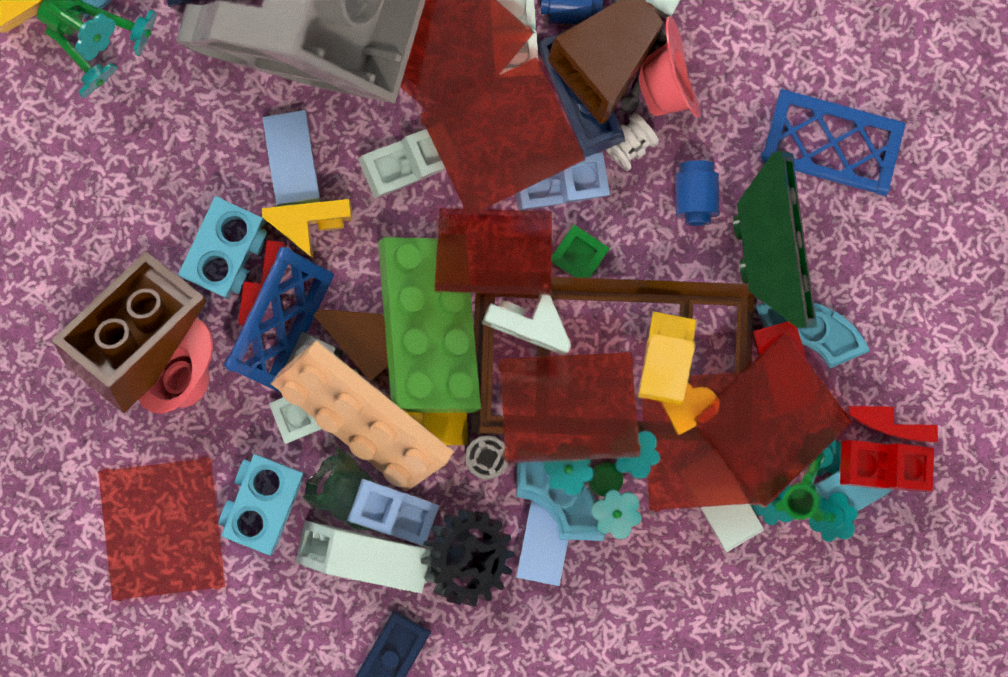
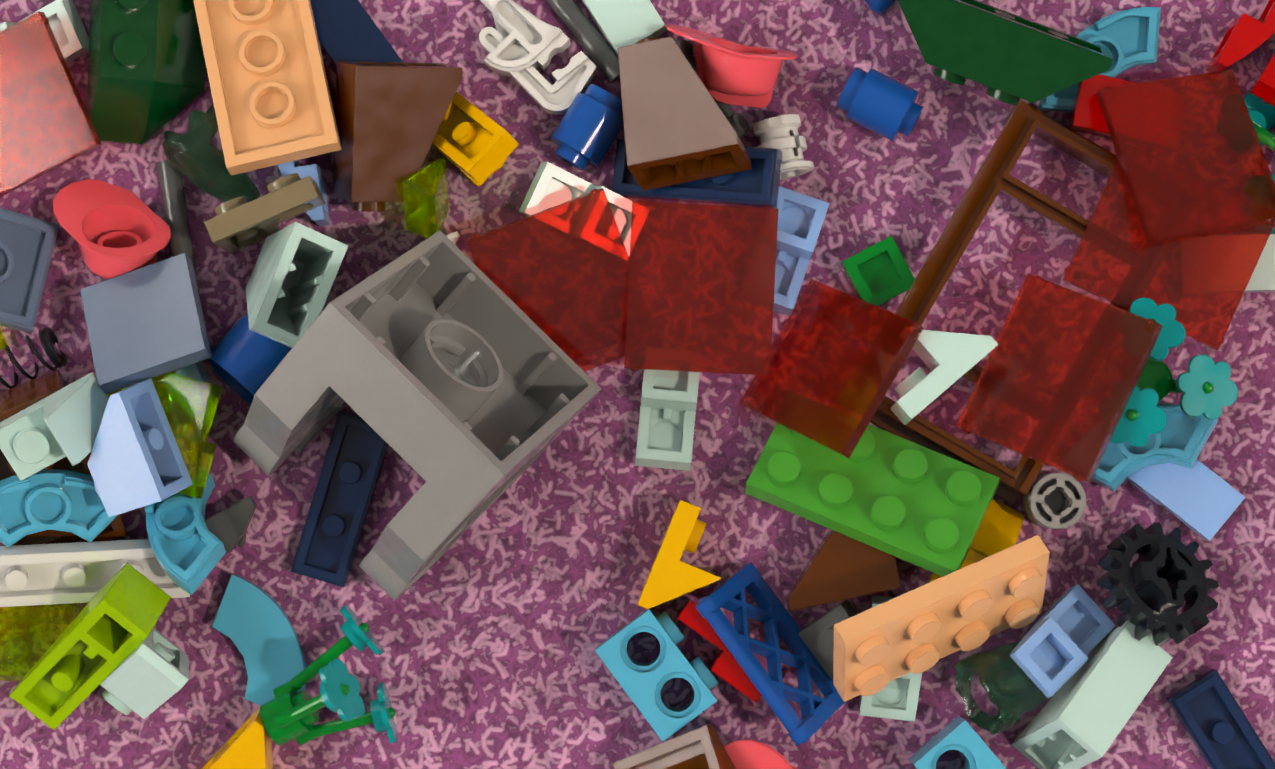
camera: 55 degrees left, 0 degrees up
light blue slope [263,110,321,207] -> none
yellow slope [638,312,697,405] -> none
light orange tile [661,383,718,435] -> none

